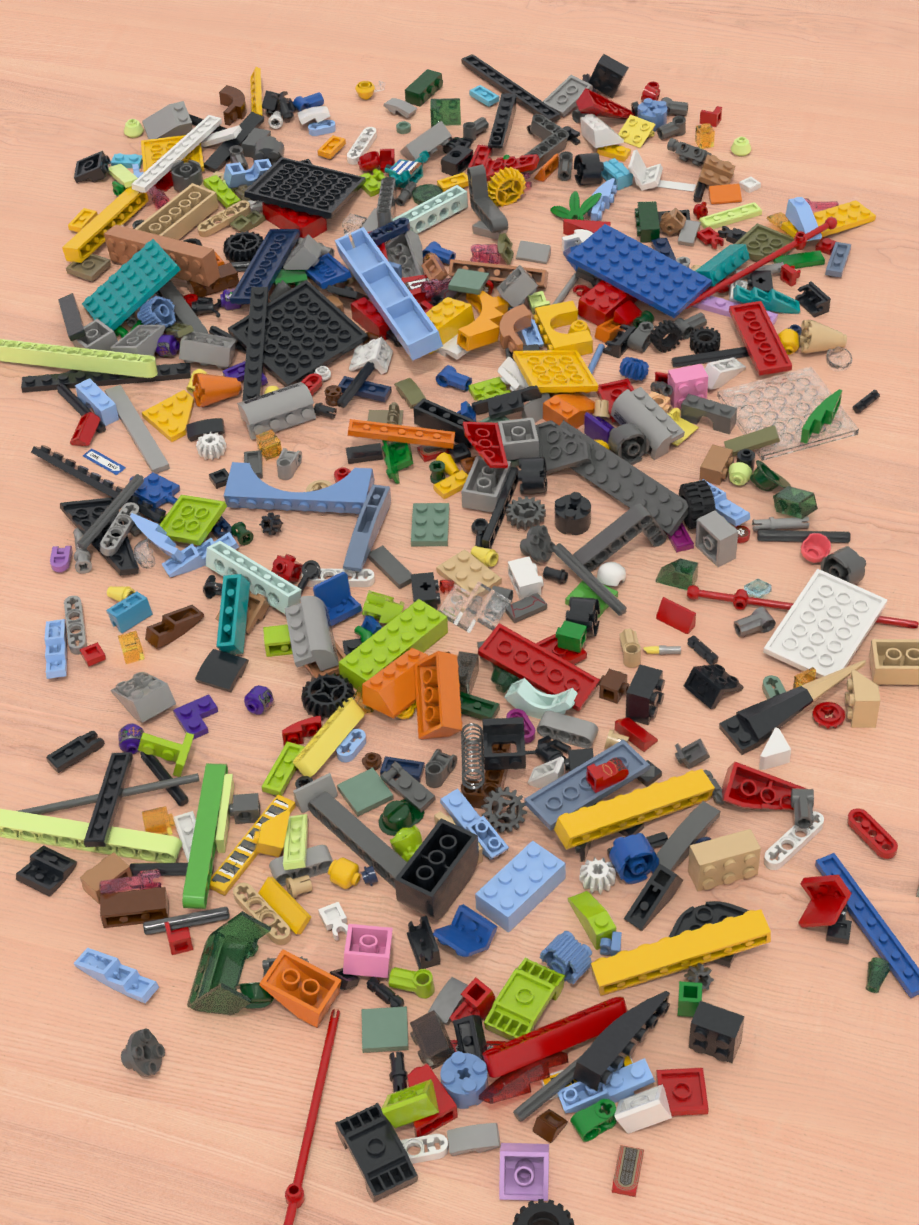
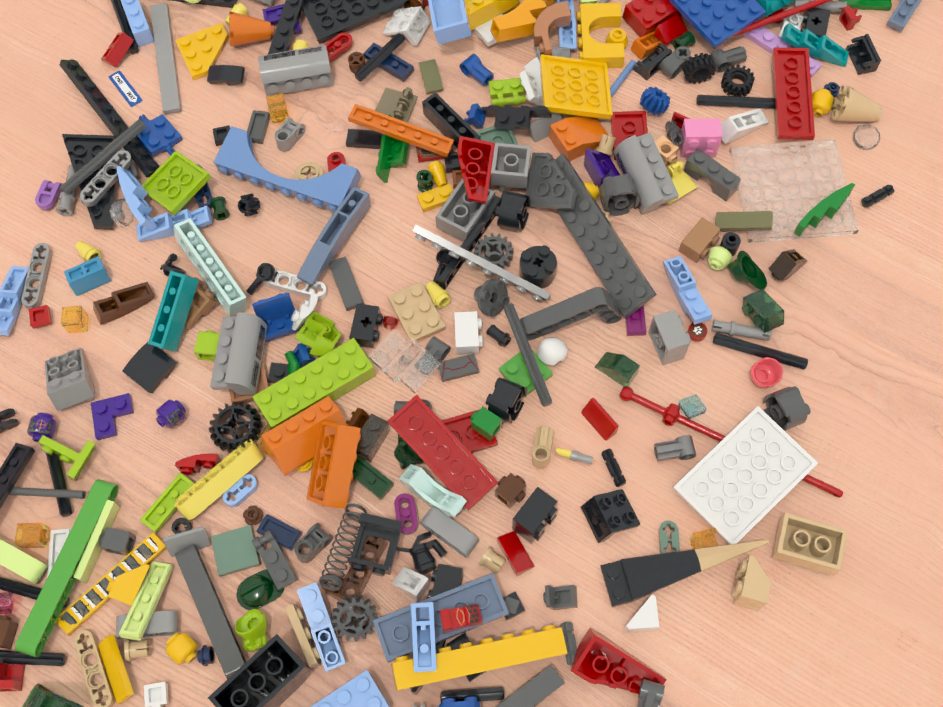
camera: 15 degrees right, 20 degrees up
white gear [196,432,227,460] -> none
red brick [271,554,303,582] -> none
black pin [314,402,337,419] -> none
white plate [315,366,331,381] -> none
sand green plate [411,503,450,547] -> none
black tyre [679,480,716,529] -> none
red gear [812,702,845,729] -> none
none -> white slope [291,294,318,331]
none -> light blue slope [410,602,437,672]
none -> light grey plate [413,225,550,302]
none -> dark brown slope [768,249,807,281]

